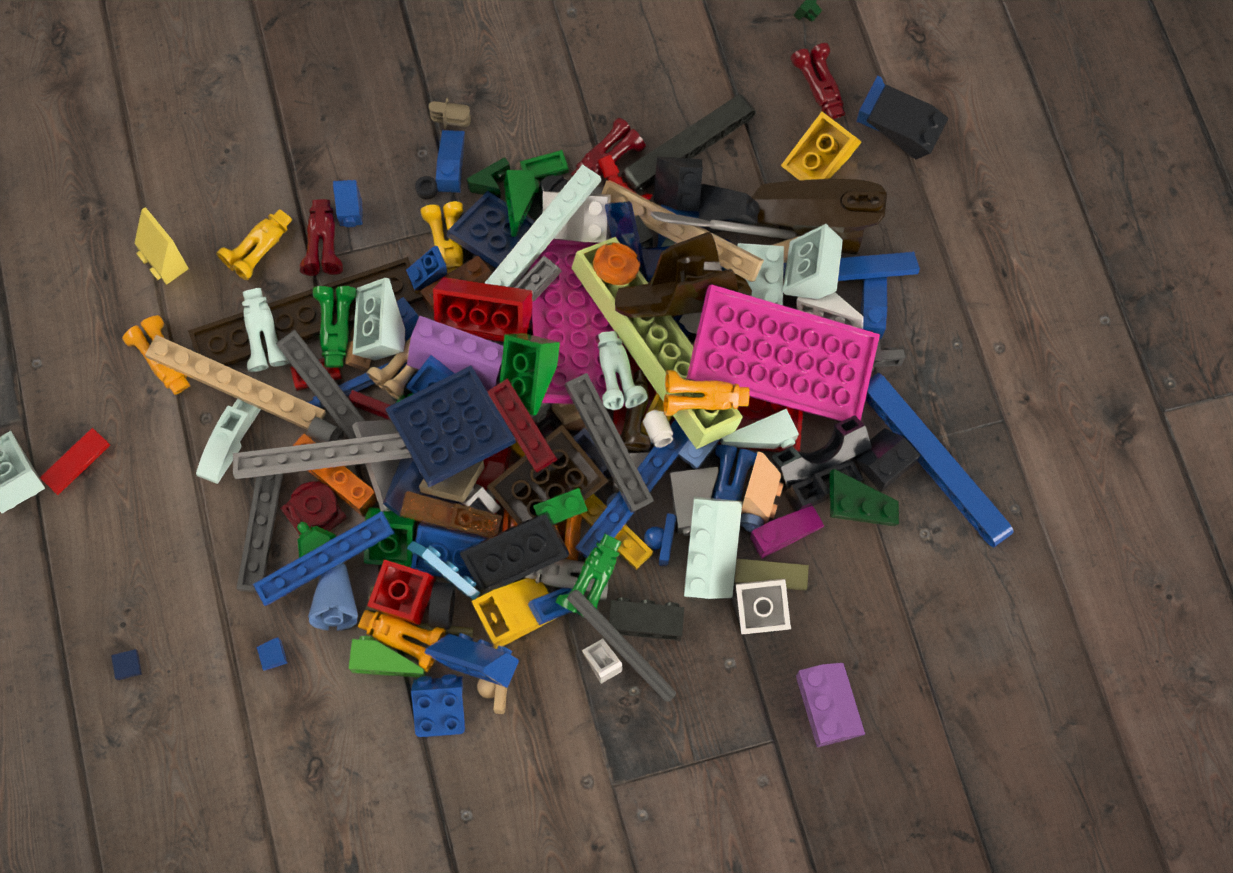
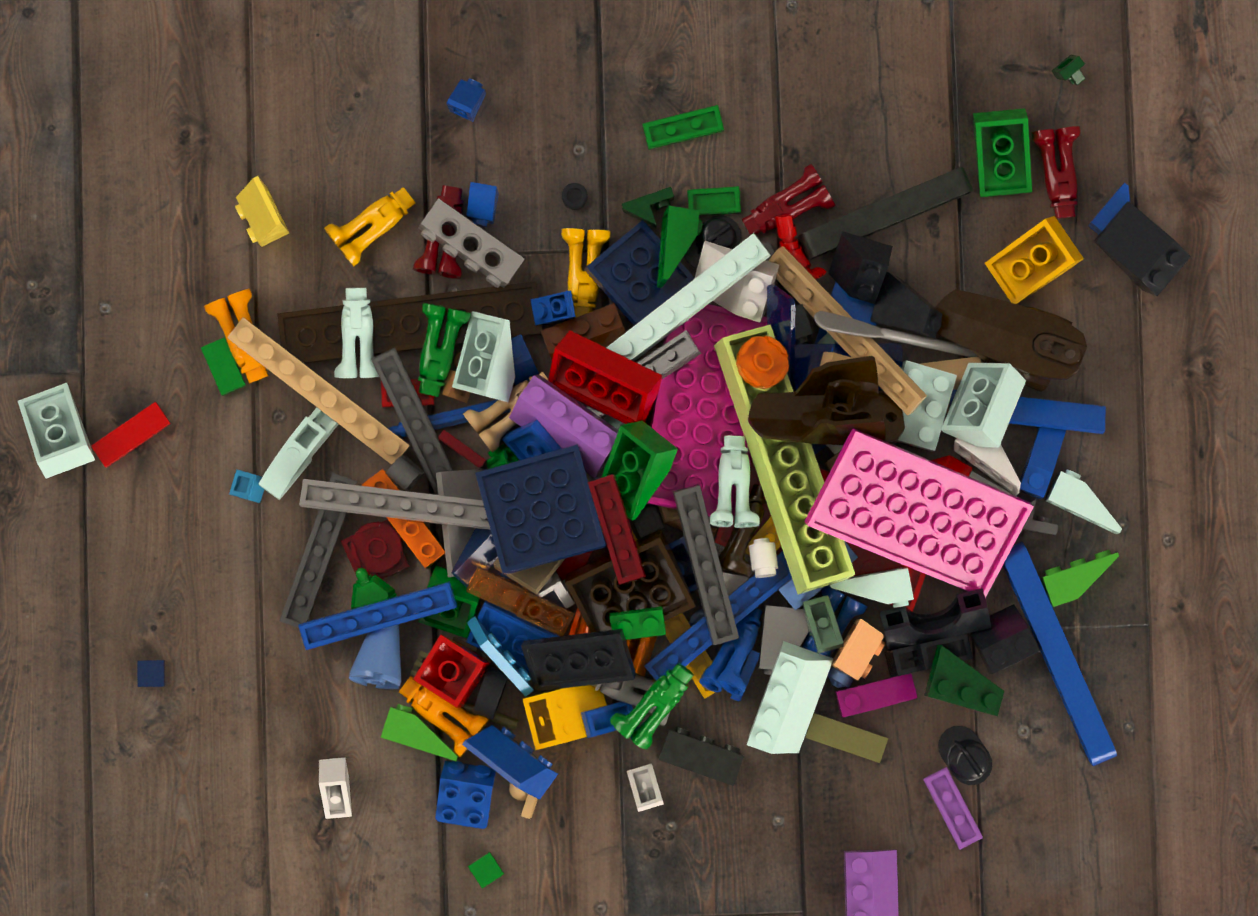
camera: 20 degrees right, 15 degrees up
blue slope [257,637,287,671] -> none
dark tan arm [428,98,471,129] -> none
blue slope [436,130,465,193] -> none
dark grey axle [567,590,676,702] -> none
light orange piece [663,370,749,416] -> none
white brick [736,579,791,634] -> none
none -> green tile [201,337,247,396]
none -> dark azure slope [229,469,264,503]
none -> white slope [319,758,352,819]
none -> light grey brick [418,198,524,288]
none -> blue slope [447,79,486,122]
none -> green tile [468,852,505,888]
none -> green tile [642,105,724,150]
none -> blue piece [699,608,762,696]
none -> sand green slope [803,595,844,654]
none -> medium lavender tile [923,767,983,850]
none -> black piece [938,726,992,785]
none -> green slope [973,108,1032,197]
none -> bright green slope [1040,549,1119,607]
none -> light aqua slope [1045,469,1122,534]

